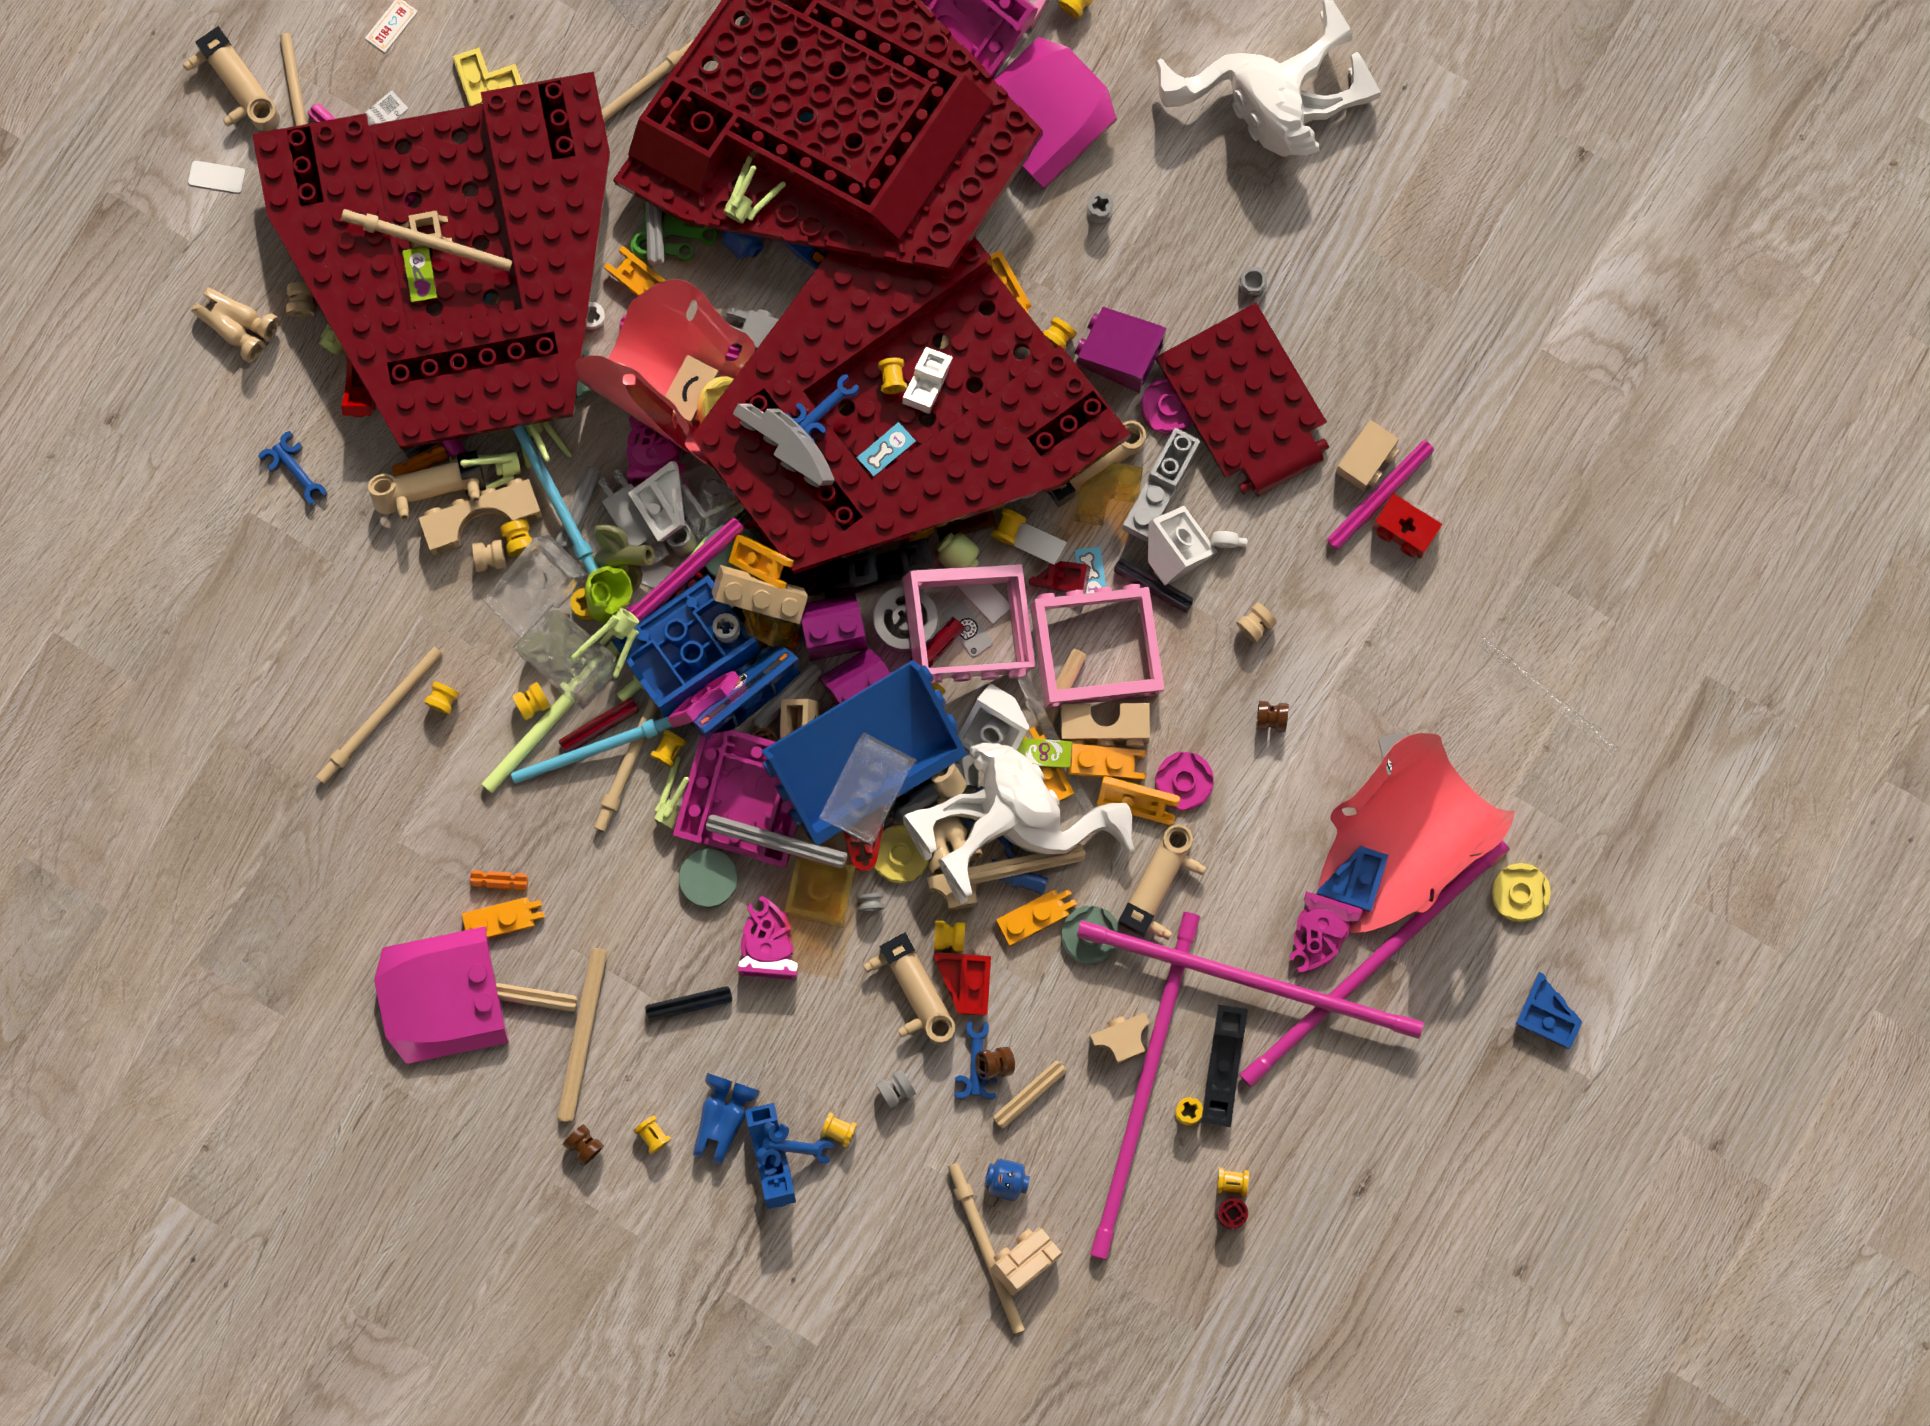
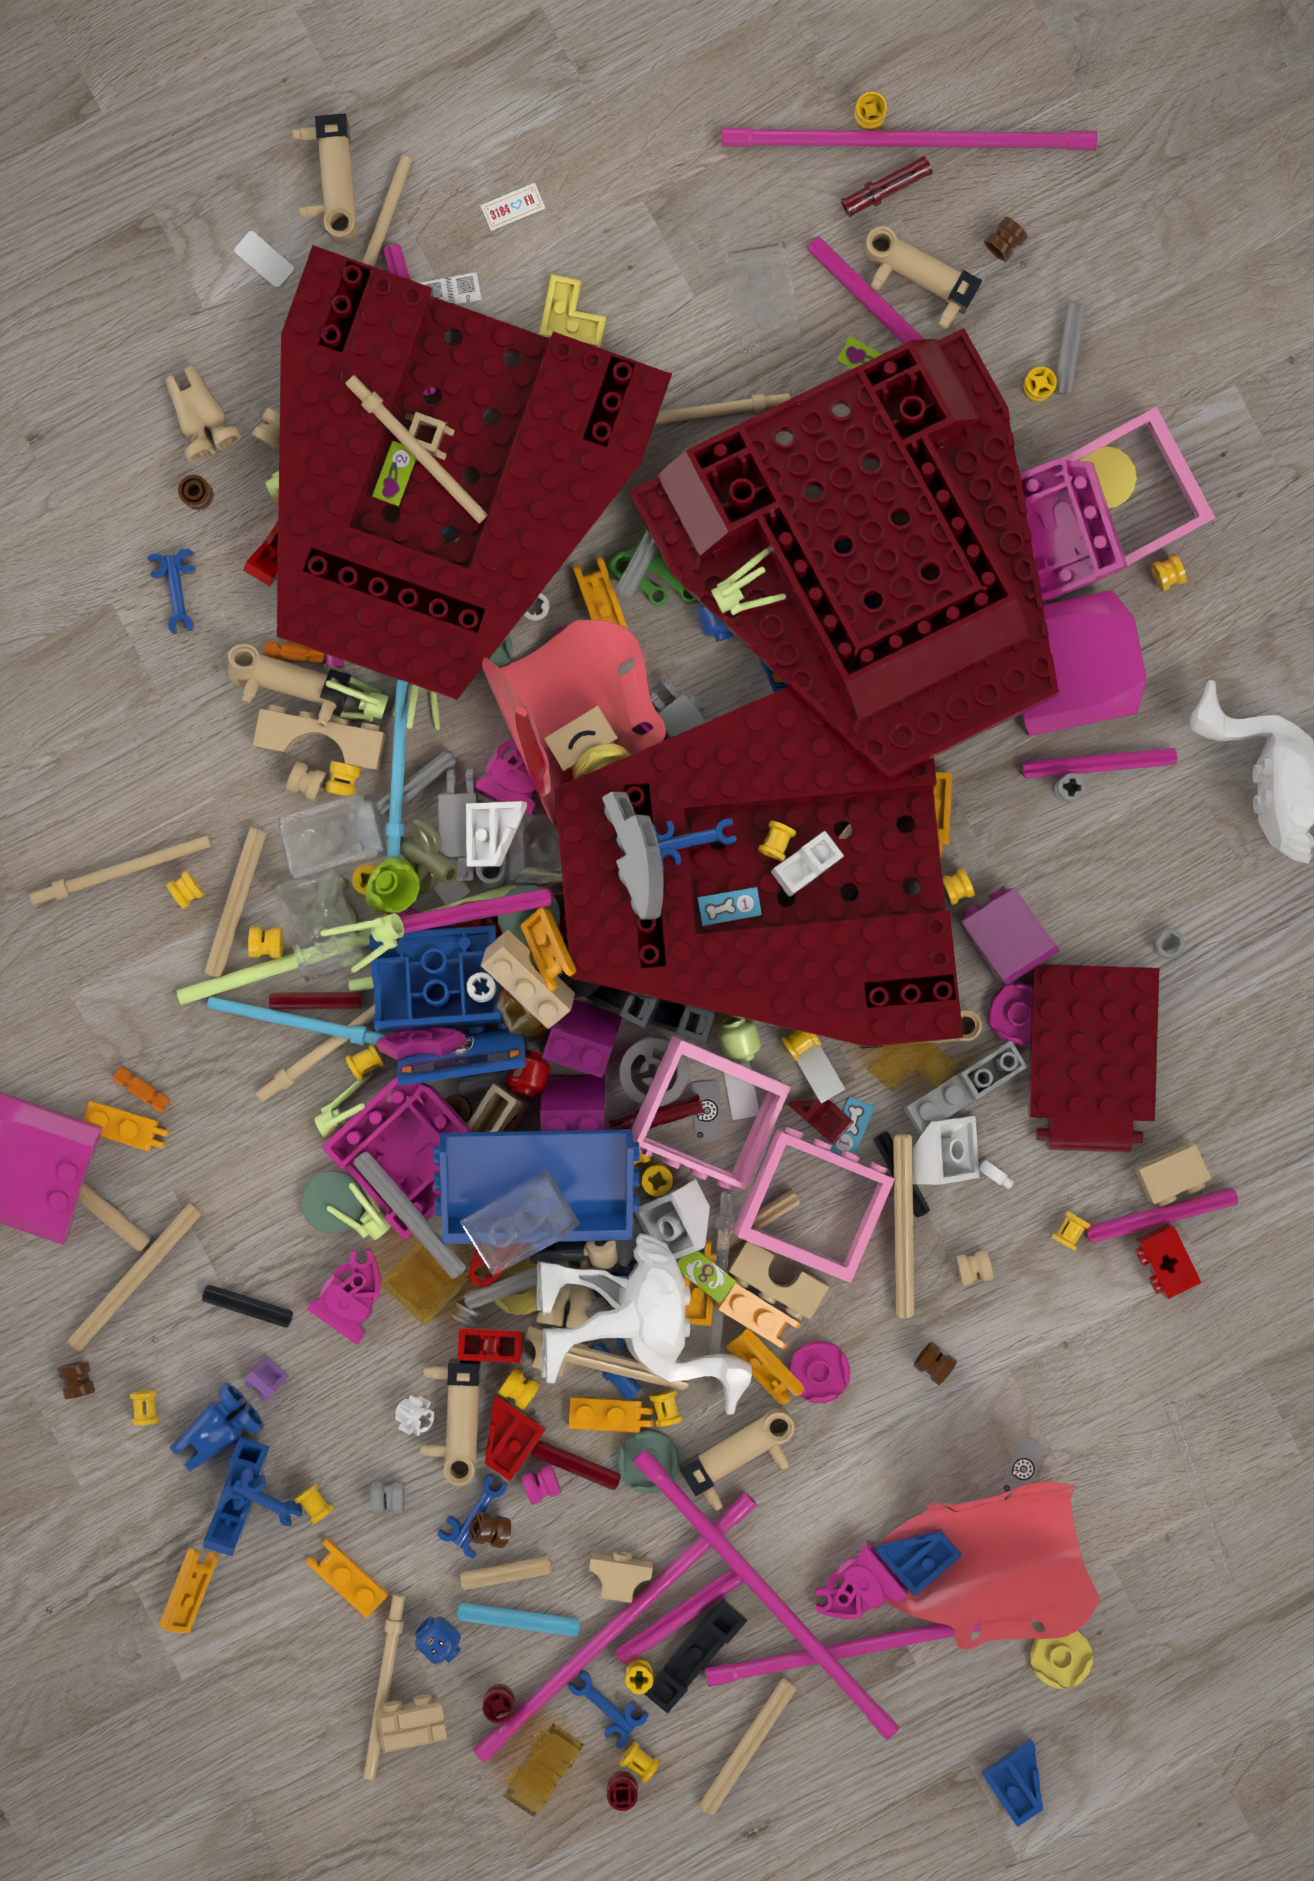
camera: 30 degrees right, 10 degrees up
none -> light orange hinge [158,1549,219,1634]
none -> reddish brown wheel [178,475,214,511]
none -> tan axle [205,827,266,978]
none -> medium lavender tile [244,1356,289,1401]
none -> light orange hinge [305,1537,389,1618]
none -> yellowish green plant [327,1183,391,1240]
none -> white gear [395,1395,434,1436]
none -> red brick [457,1328,524,1363]
none -> medium azure axle [457,1602,580,1637]
none -> light grey axle [463,1267,537,1309]
none -> dark red wheel [482,1684,515,1723]
none -> clear yellow brick [503,1723,584,1817]
none -> red head [506,1050,550,1099]
none -> dark pink wheel [521,1464,562,1505]
none -> dark red axle [532,1440,621,1490]
none -> blue bar [569,1670,648,1749]
none -> dark pink axle [615,1568,744,1665]
none -> yellow wheel [642,1164,673,1196]
none -> yellow bush [649,1389,683,1427]
none -> tan axle [700,1678,796,1815]
none -> tan axle [893,1134,914,1319]
none -> dark pink axle [1022,748,1177,779]
none -> yellow bush [1051,1211,1091,1251]

